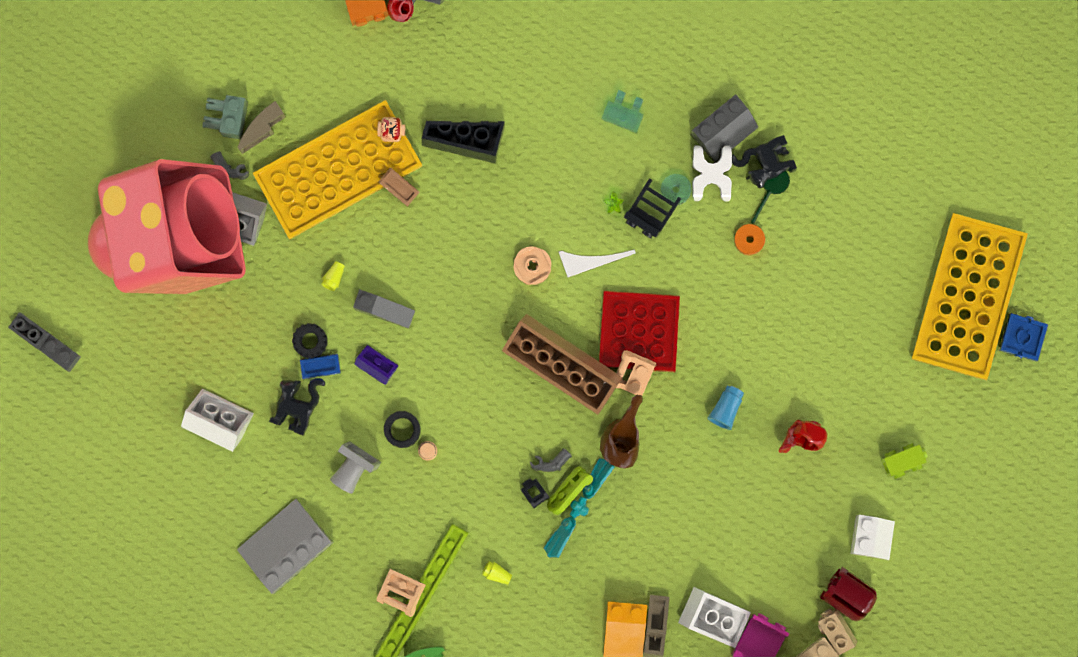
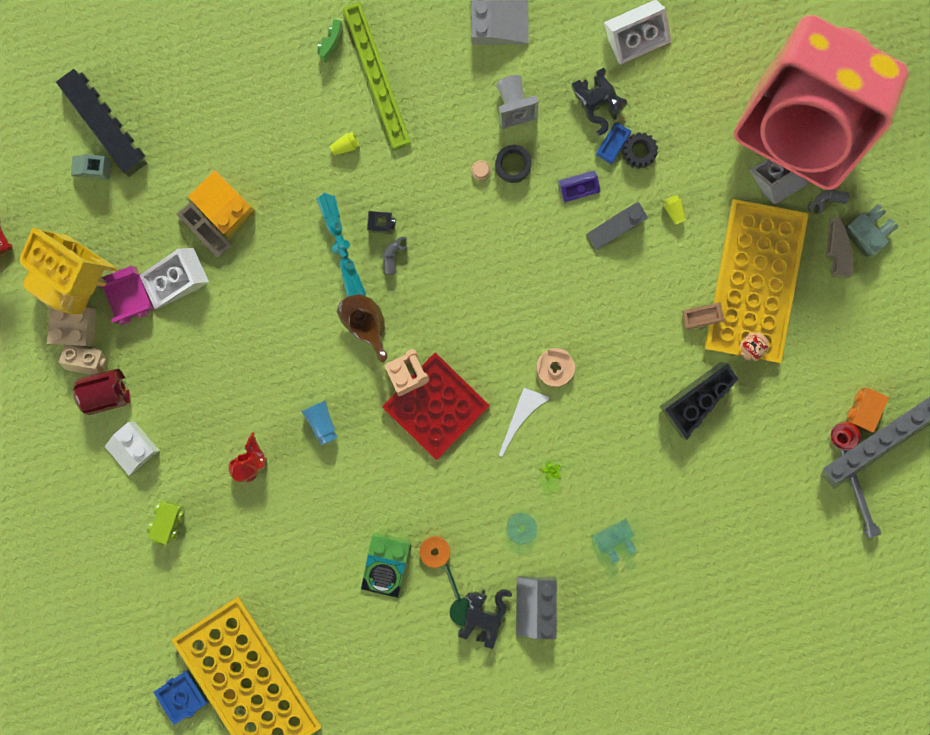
camera: 125 degrees right, 5 degrees up
light nougat plate [377,569,425,617] -> none
medium nougat brick [502,314,623,415] -> none
lime plate [547,466,593,515] -> none
black plate [624,178,682,239] -> none
white piece [692,145,732,201] -> none
none -> slope [361,533,411,598]

